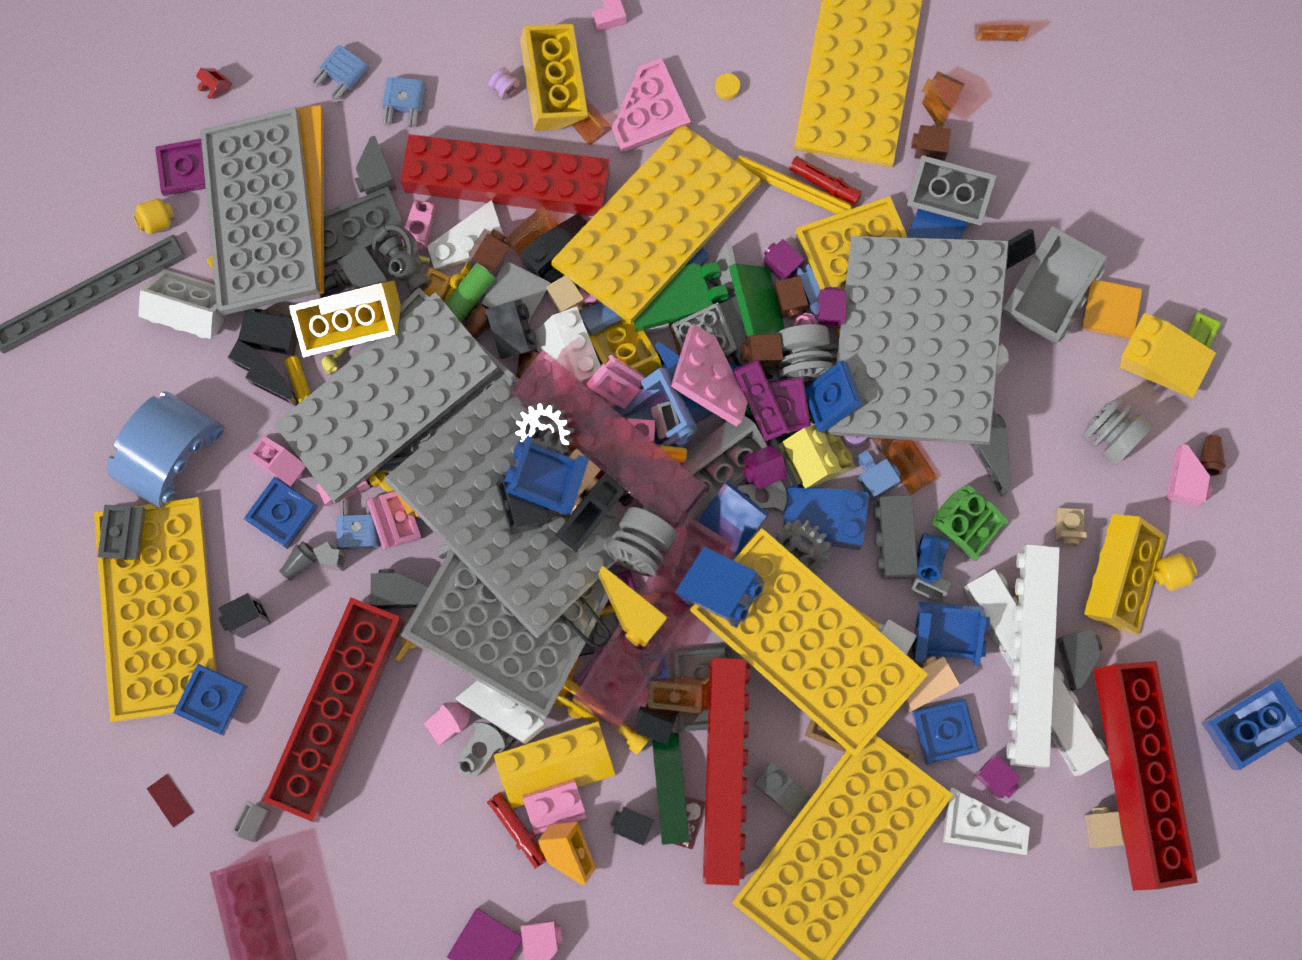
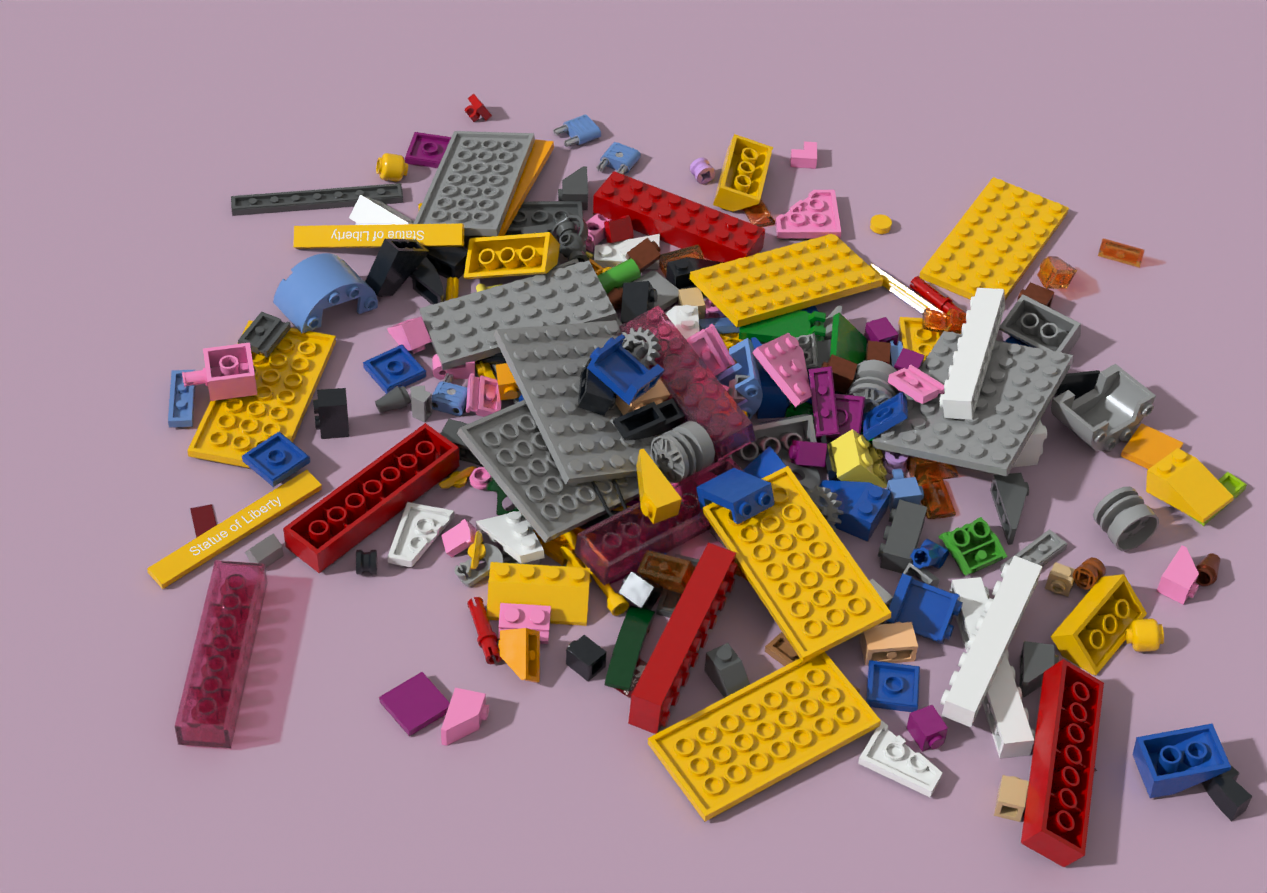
camera: 15 degrees right, 30 degrees down
none -> yellow tile [147,470,322,589]
none -> medium blue plate [168,370,195,428]
none -> bright pink brick [182,343,257,401]
none -> yellow tile [293,223,464,249]
none -> black wheel [356,550,377,574]
none -> black slope [365,239,429,297]
none -> white wing [387,502,454,567]
none -> yellow piece [468,530,486,569]
none -> red tile [604,215,634,243]
none -> bright pink plate [888,365,944,404]
none -> clear orange slope [922,307,966,334]
none -> white brick [940,288,1005,420]
none -> light grey tile [1000,529,1068,572]
none -> dark orange wheel [1073,557,1106,589]

